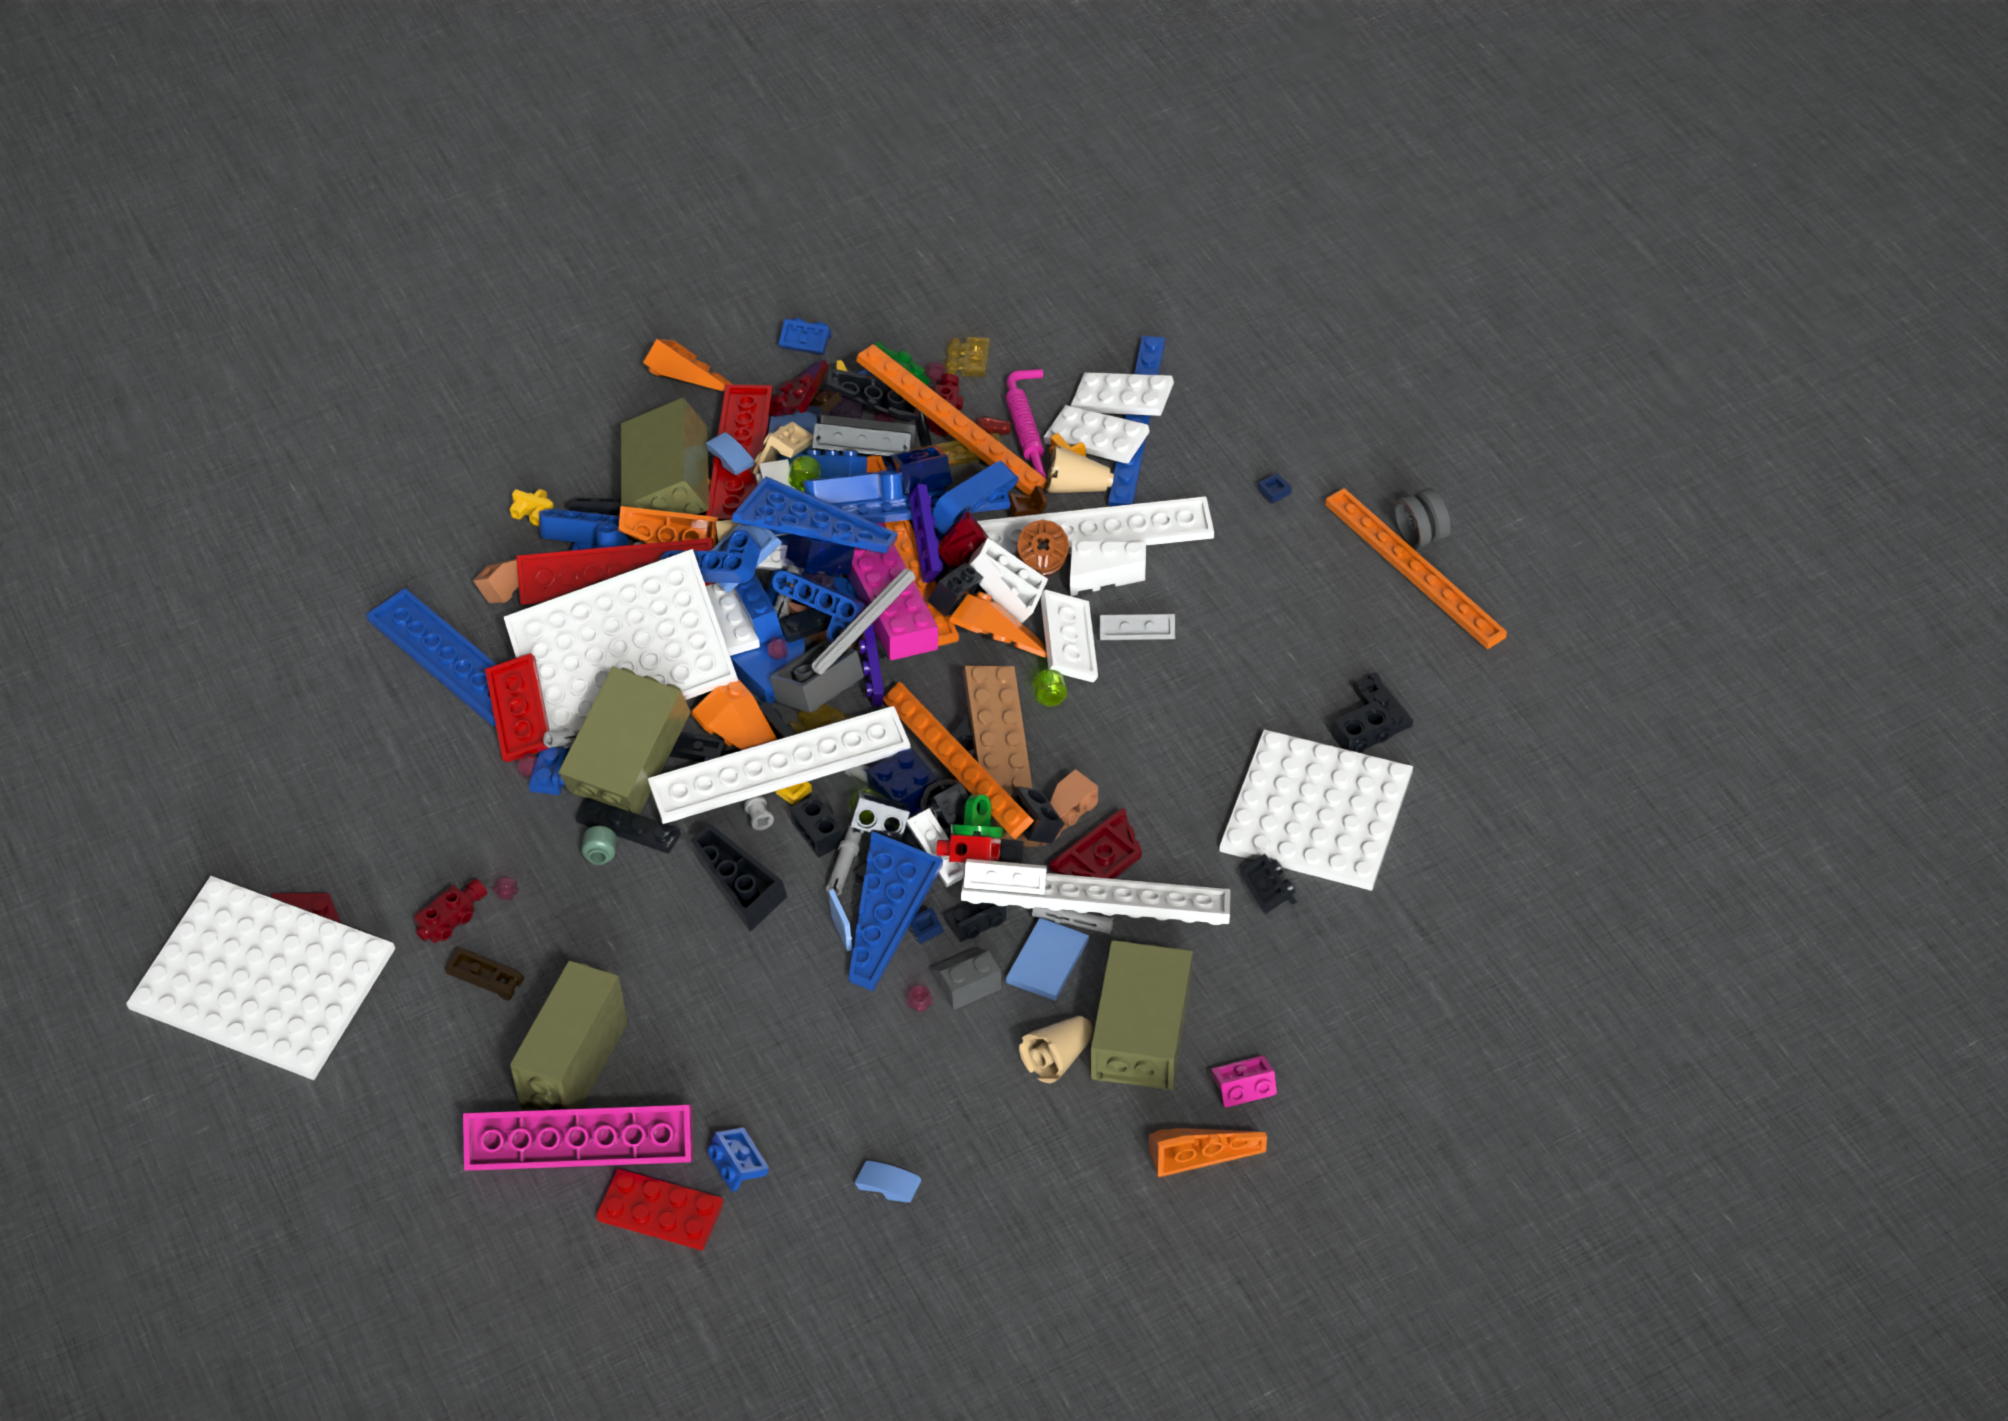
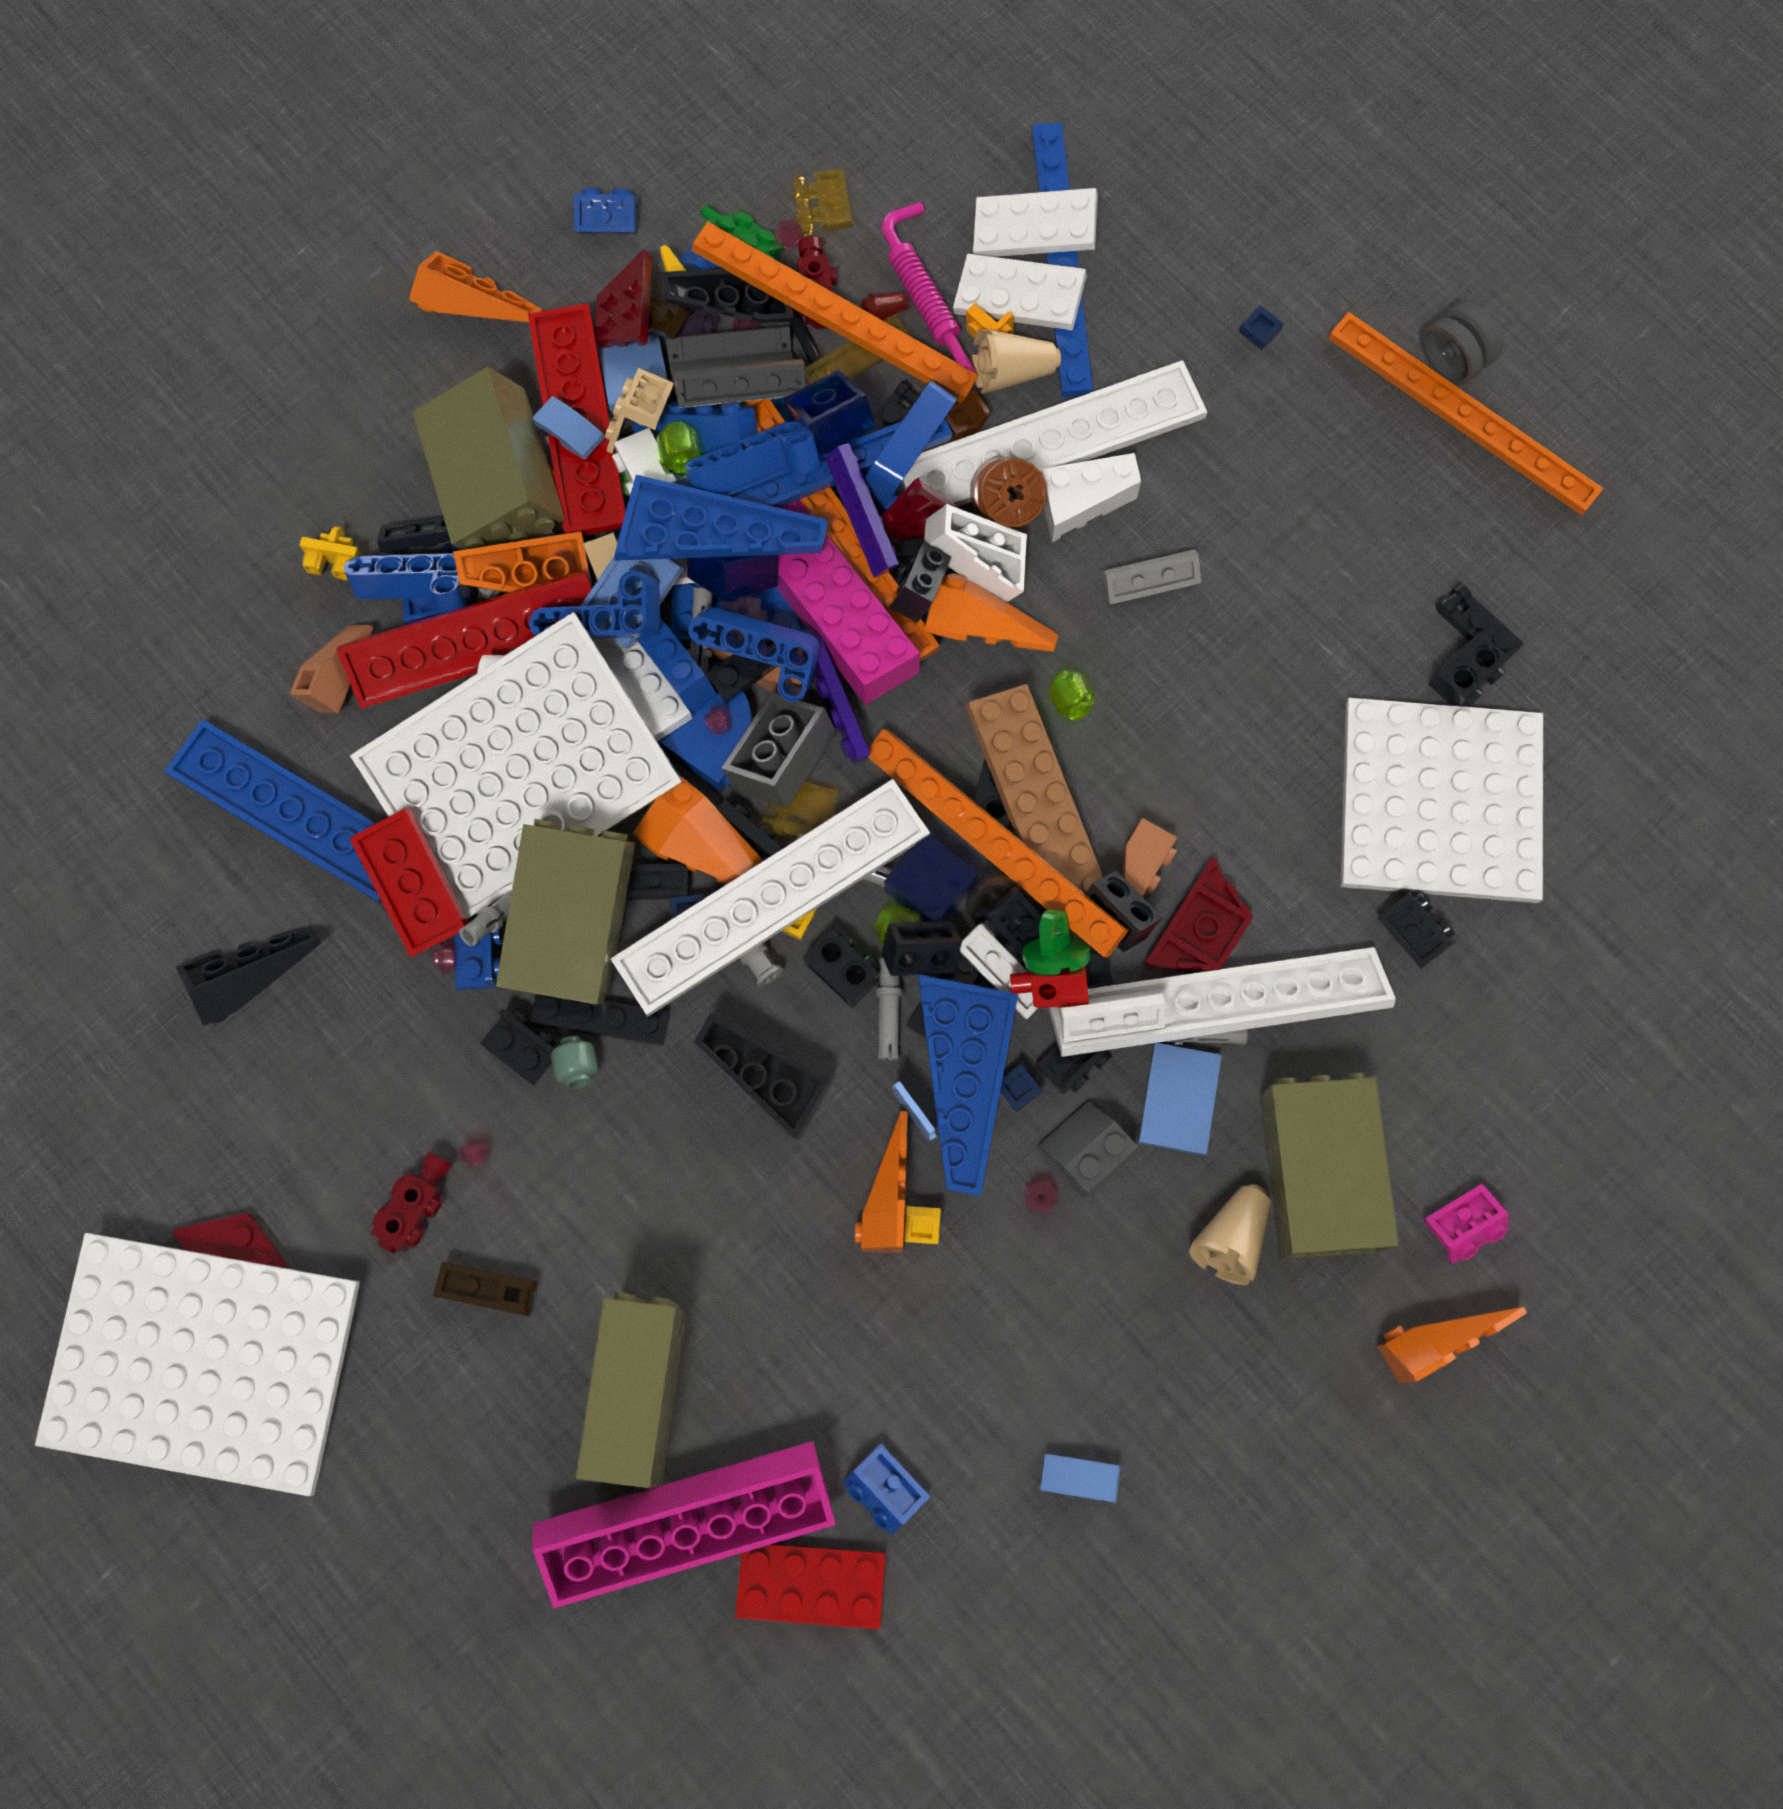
camera: 15 degrees left, 25 degrees up
light grey axle [811,568,915,675] -> none
white plate [1040,590,1098,683] -> none
none -> black wedge [175,926,321,1026]
none -> black bracket [480,1008,556,1086]
none -> orange wedge [855,1111,908,1253]
none -> yellow plate [904,1206,941,1244]

